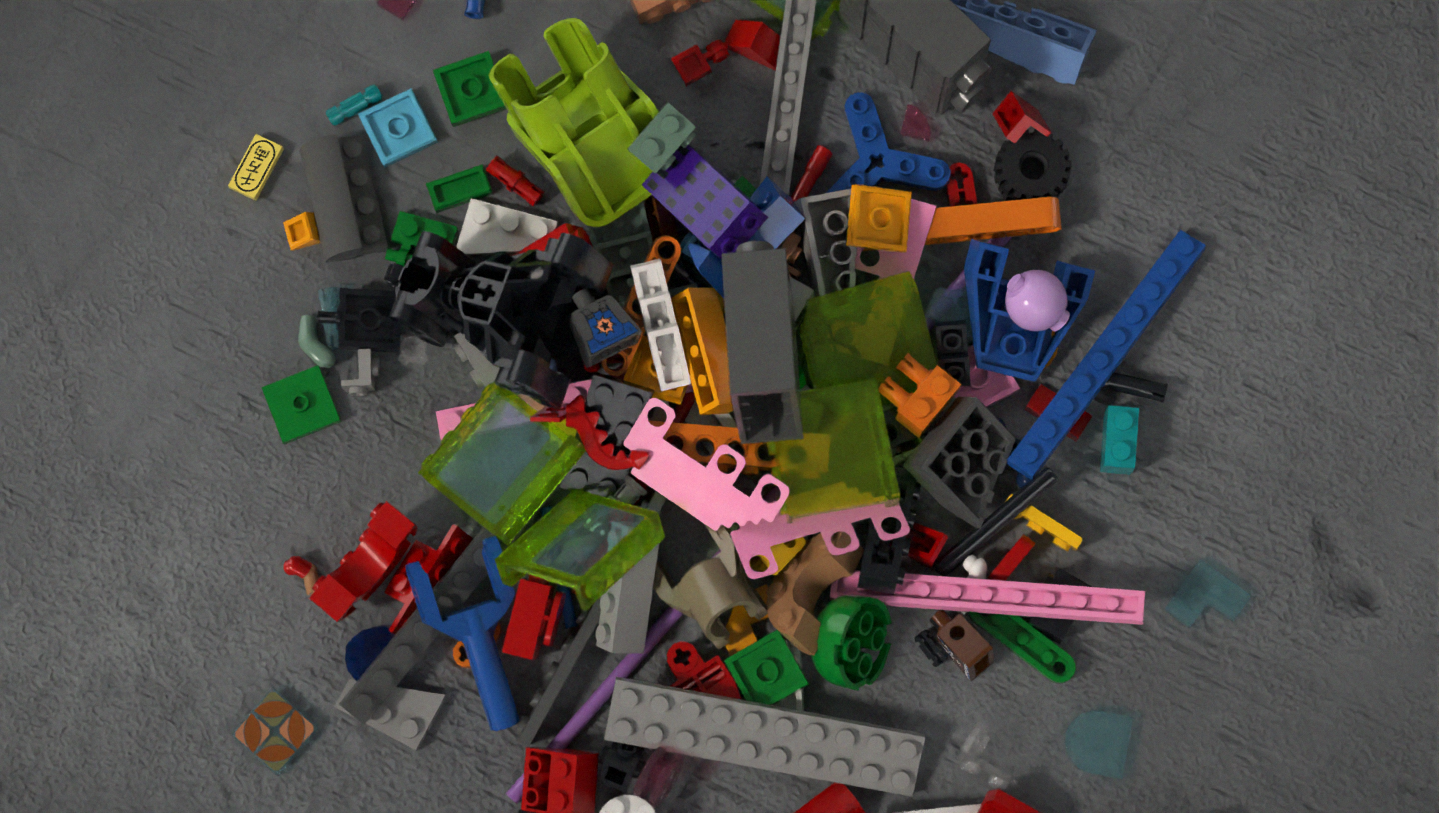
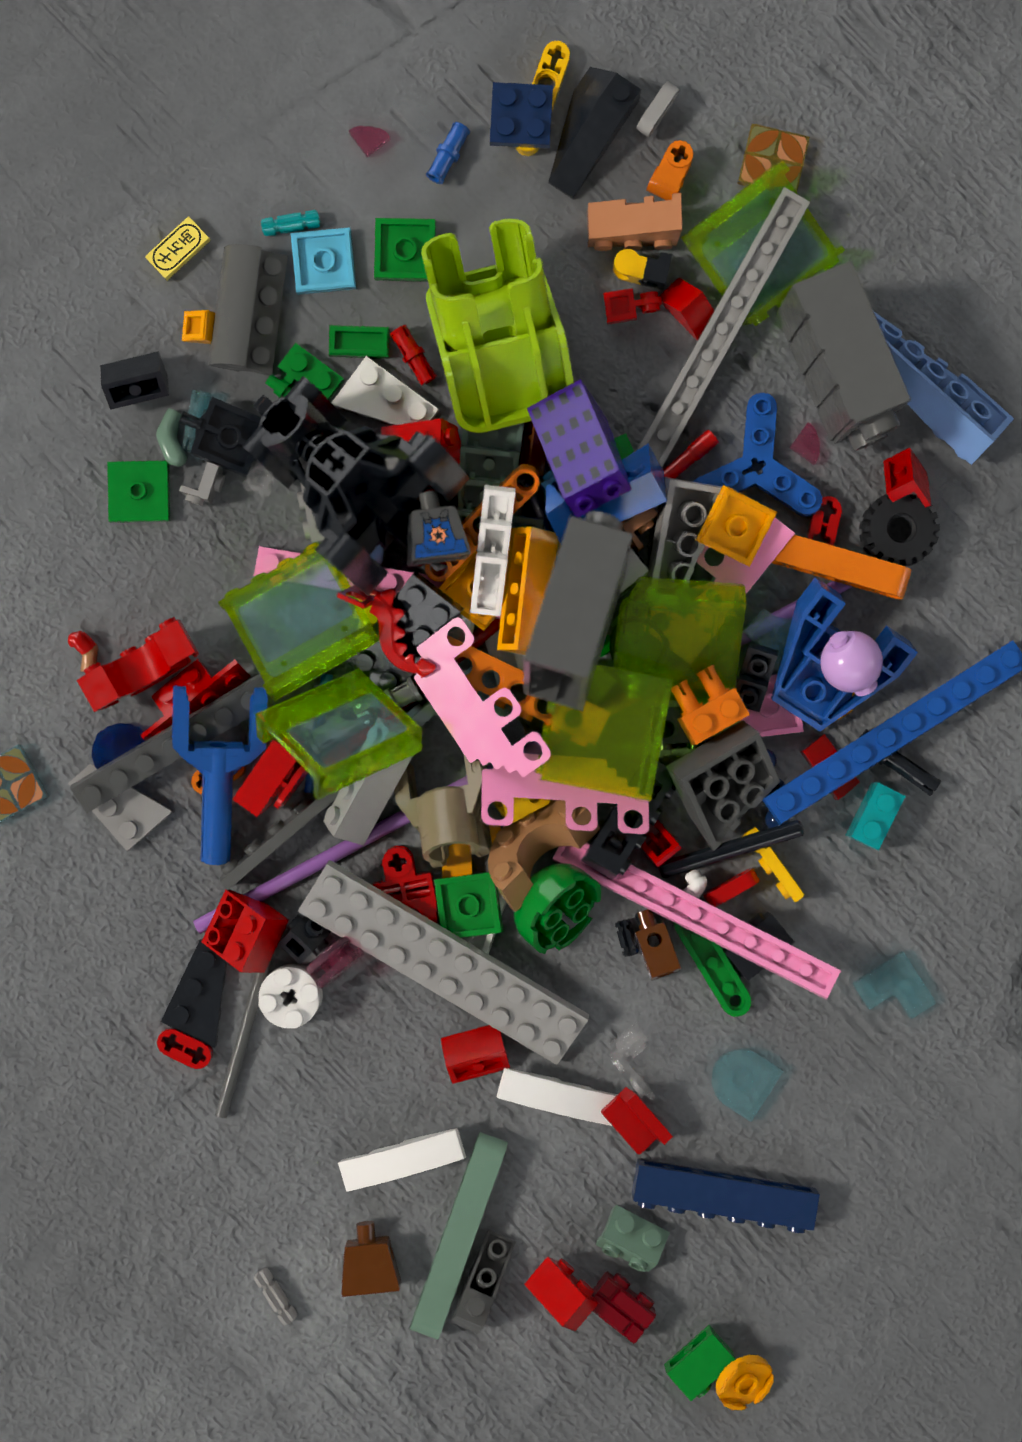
camera: 20 degrees right, 10 degrees up
sand green bracket [627,102,696,173] -> none
none -> black brick [100,351,169,410]
none -> leg [613,249,672,290]

